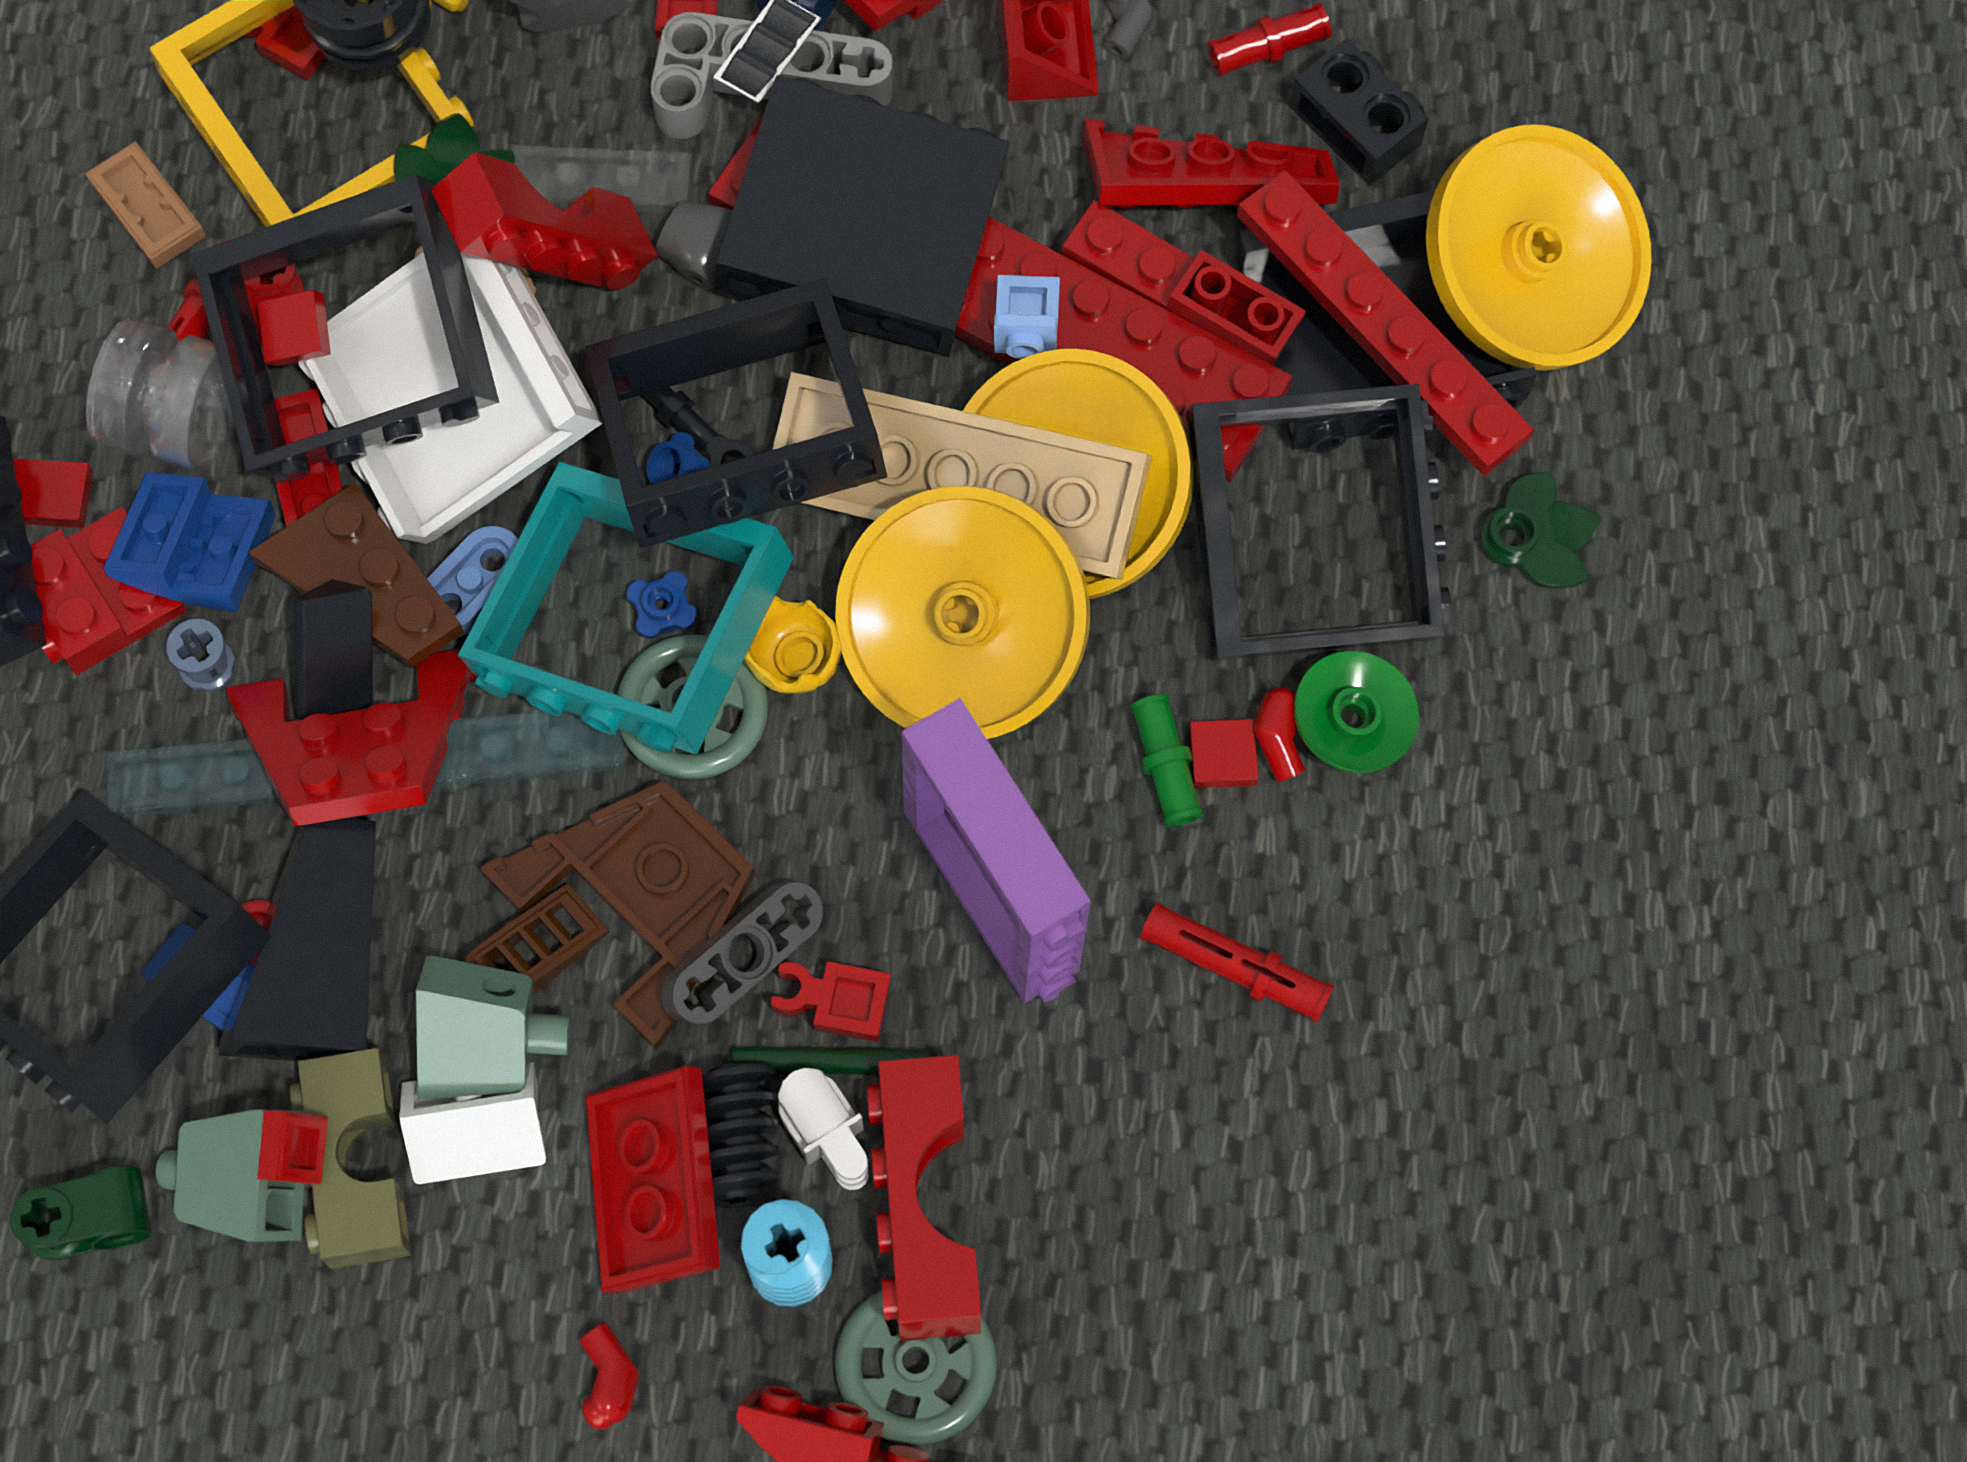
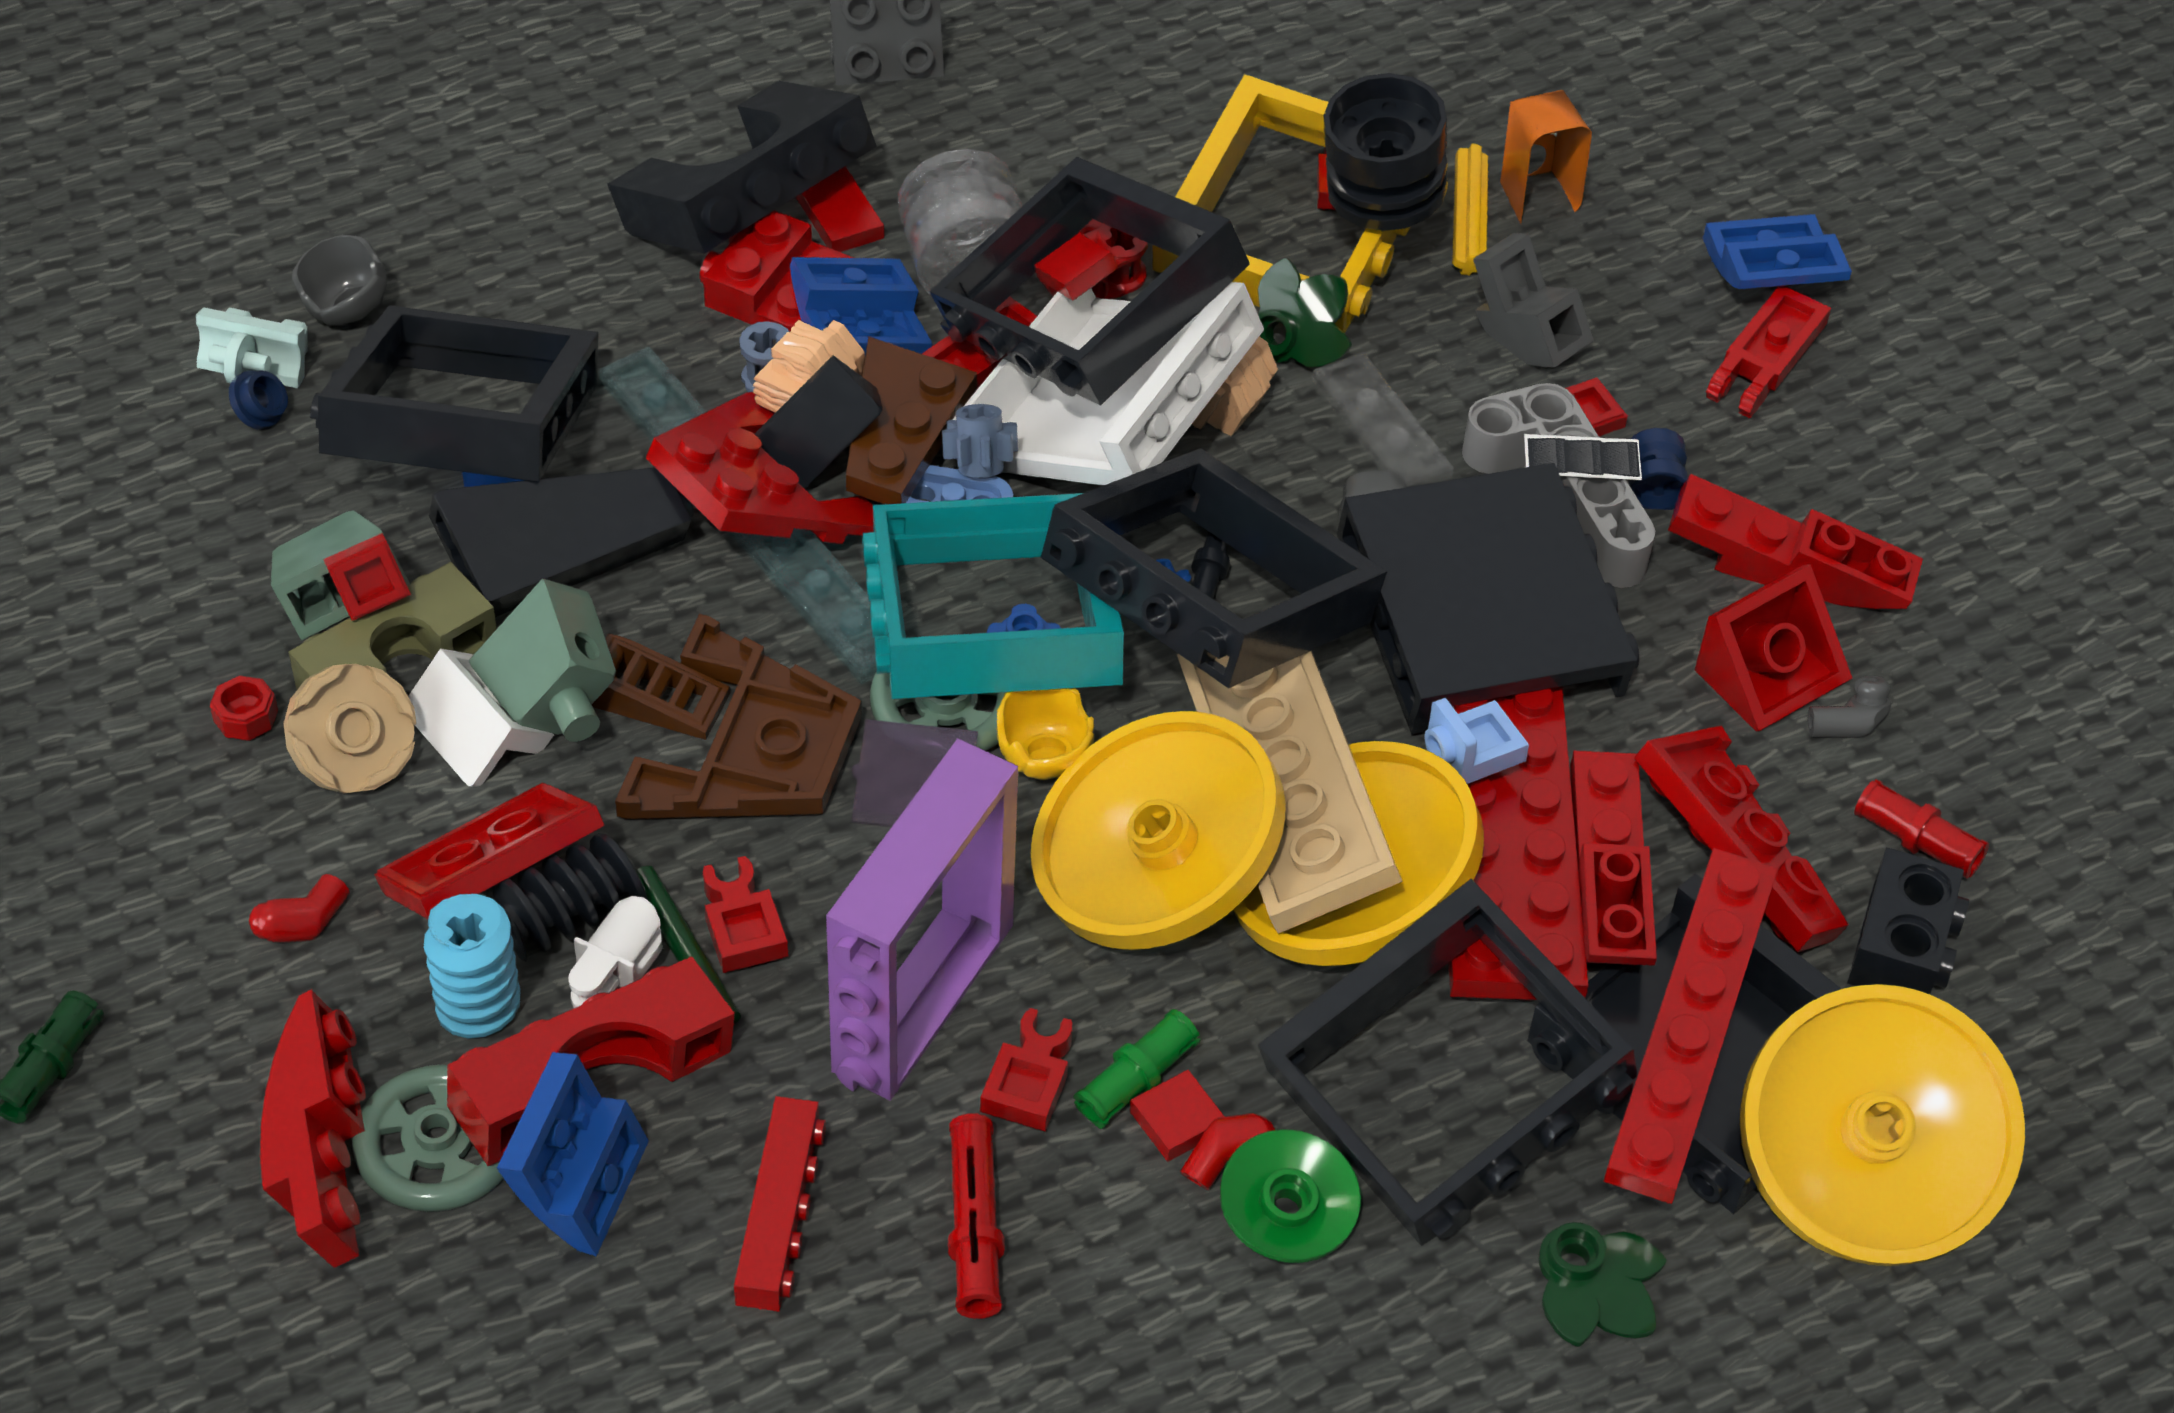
camera: 60 degrees right, 20 degrees down
dark green piece [10,1166,152,1261] -> none
medium nougat plate [85,141,207,269] -> none
red arch [431,152,658,290] -> none
dark grey beam [661,882,823,1024] -> none
none -> red tile [210,676,278,741]
none -> tan tile [283,663,416,794]
none -> blue slope [497,1052,649,1256]
none -> red piece [734,1096,826,1312]
none -> light nougat hair [753,320,865,413]
none -> clear purple piece [852,719,978,827]
none -> sand blue gear [942,404,1018,478]
none -> red plate [980,1008,1072,1132]

